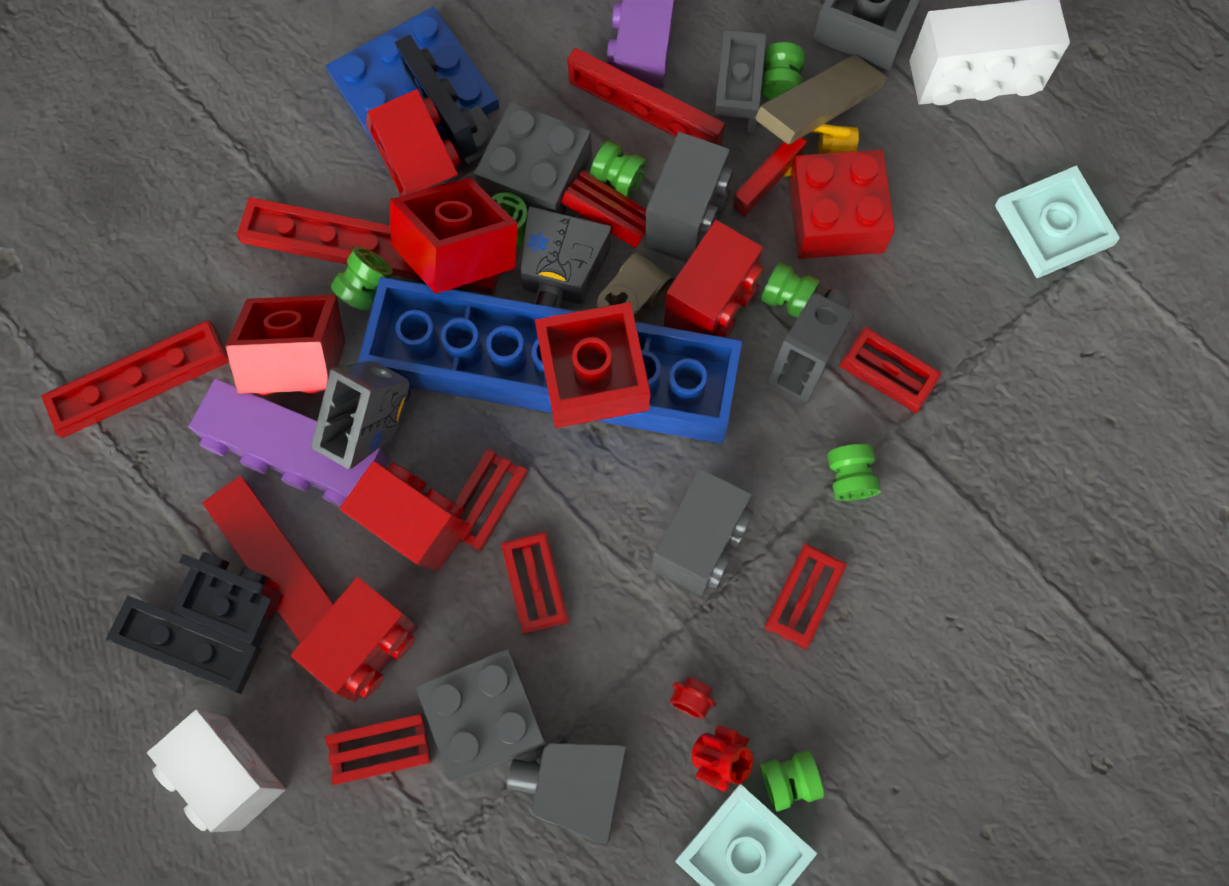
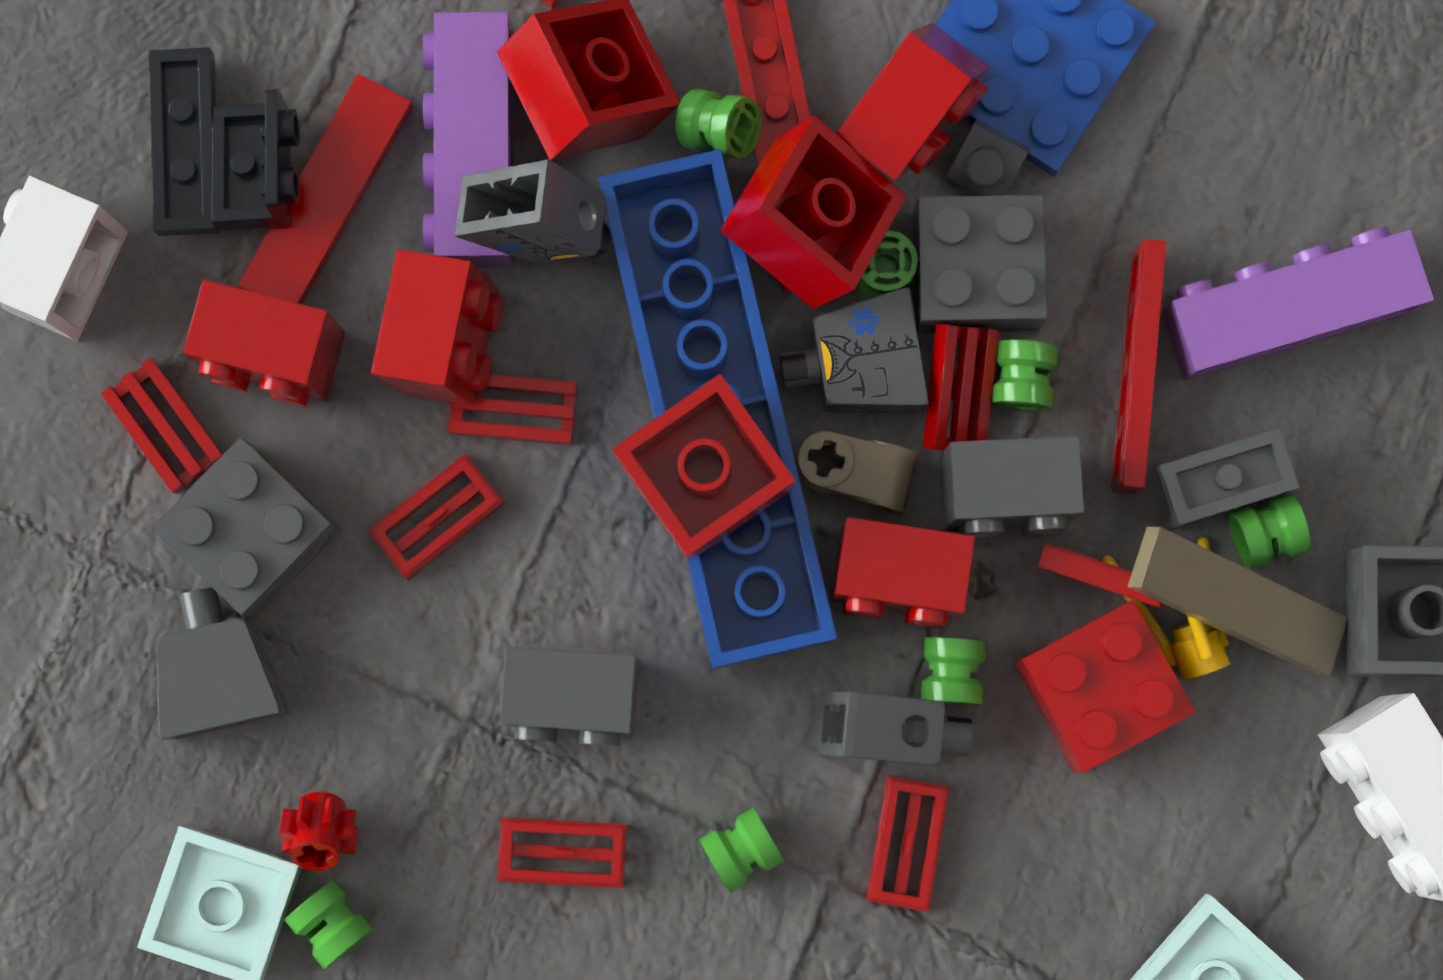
camera: 65 degrees right, 10 degrees up
black plate [395,35,478,160] -> none
red plate [669,677,716,720] -> none

